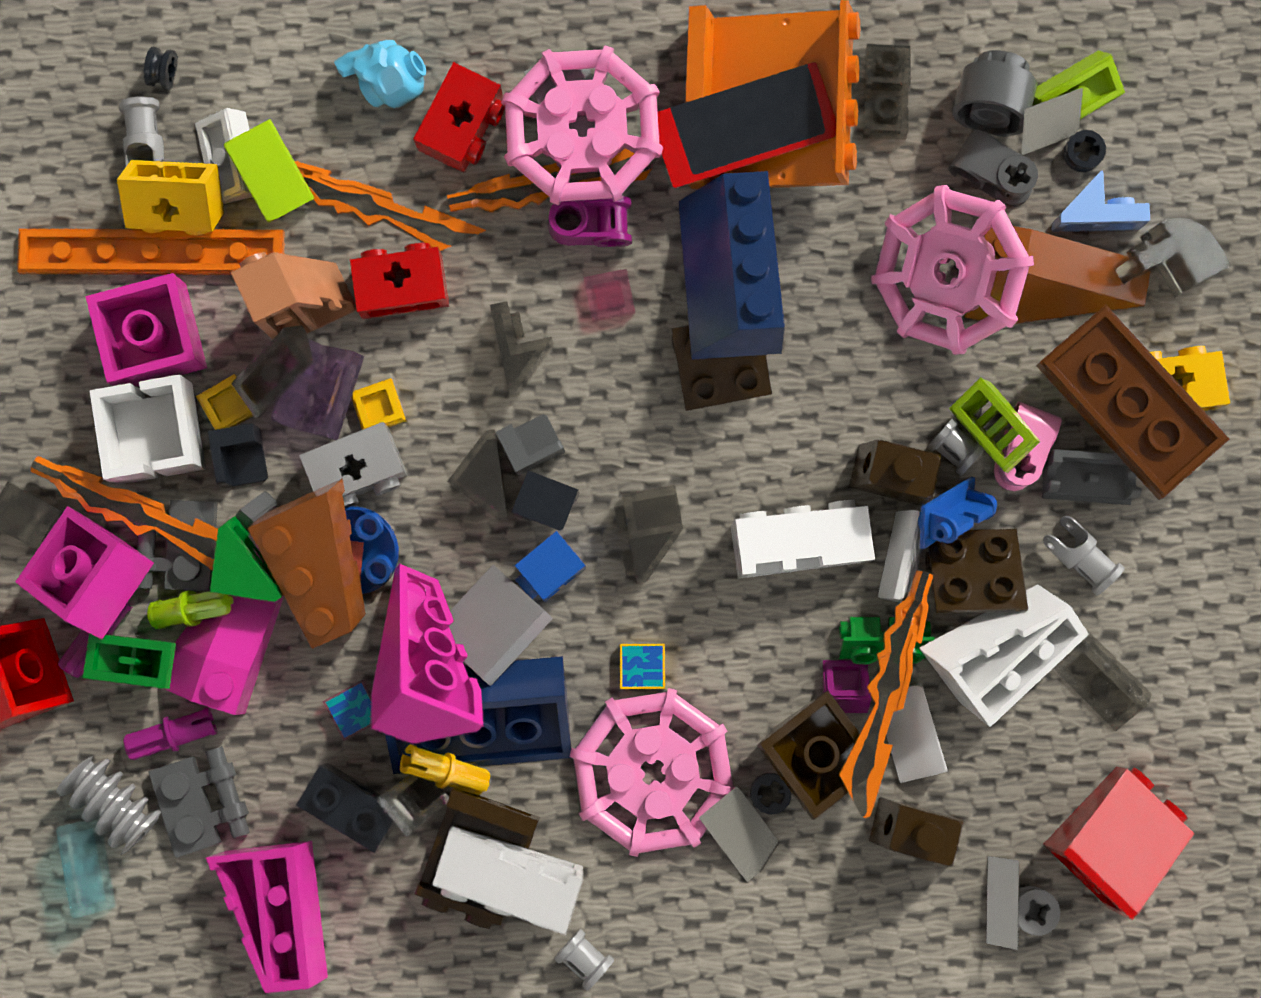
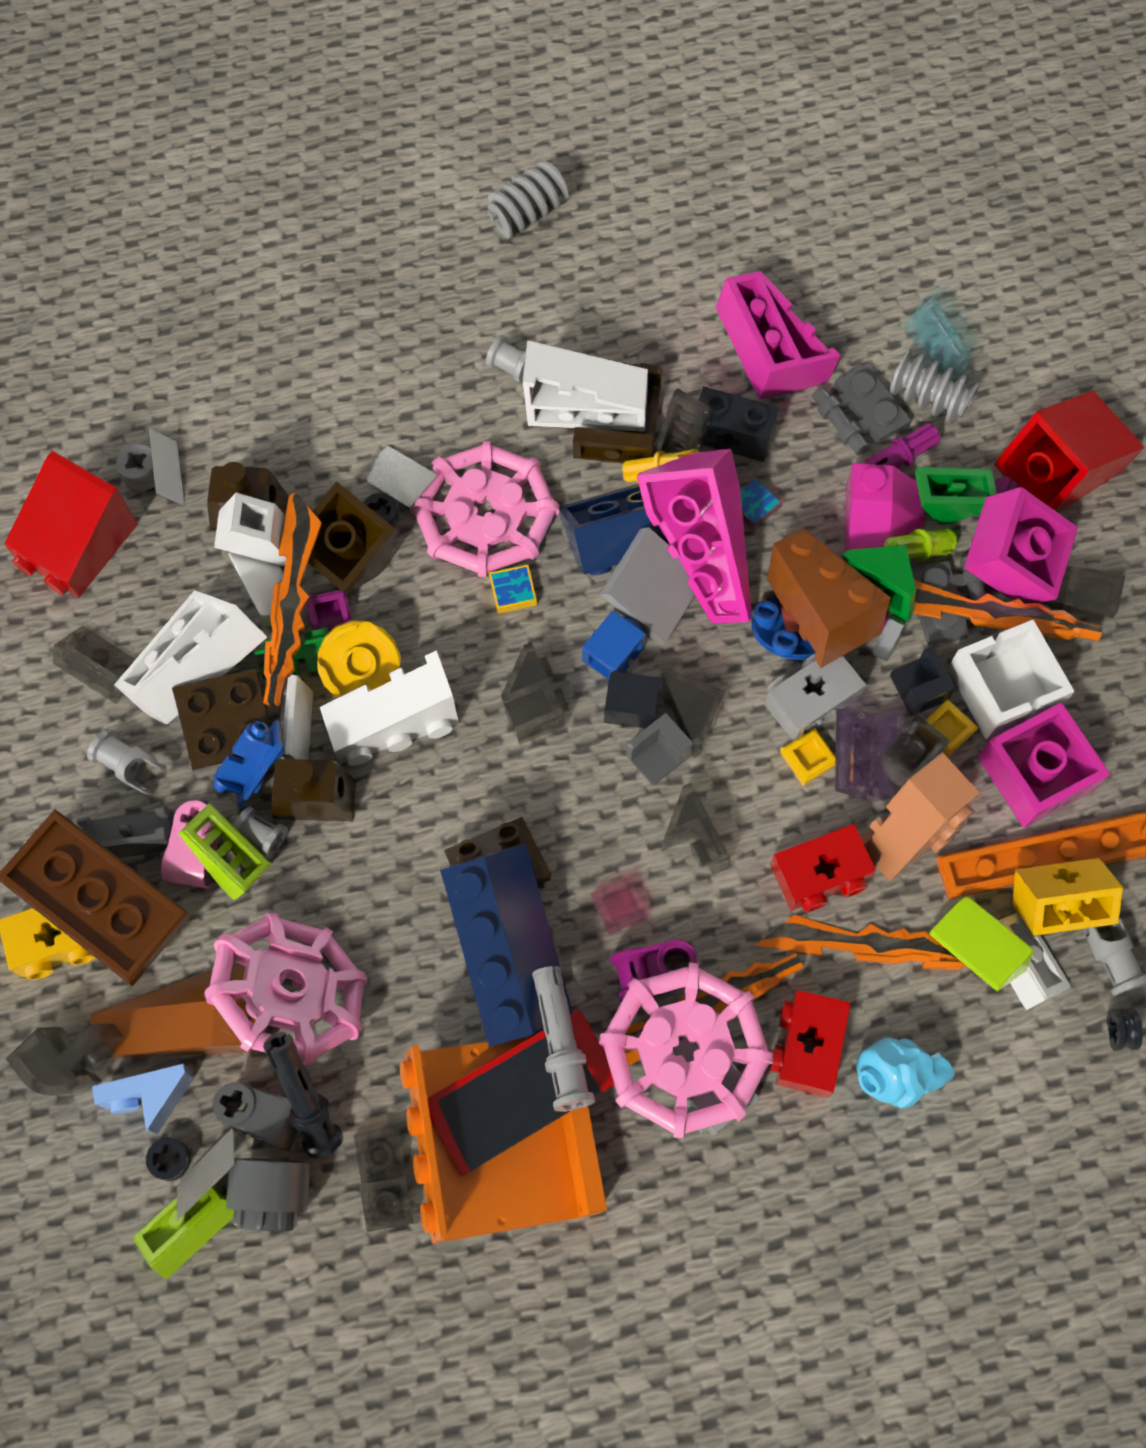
camera: 170 degrees right, 15 degrees down
none -> white slope [214,493,298,567]
none -> black pin [263,1032,344,1159]
none -> yellow tile [317,620,401,698]
none -> light grey pin [532,966,595,1112]

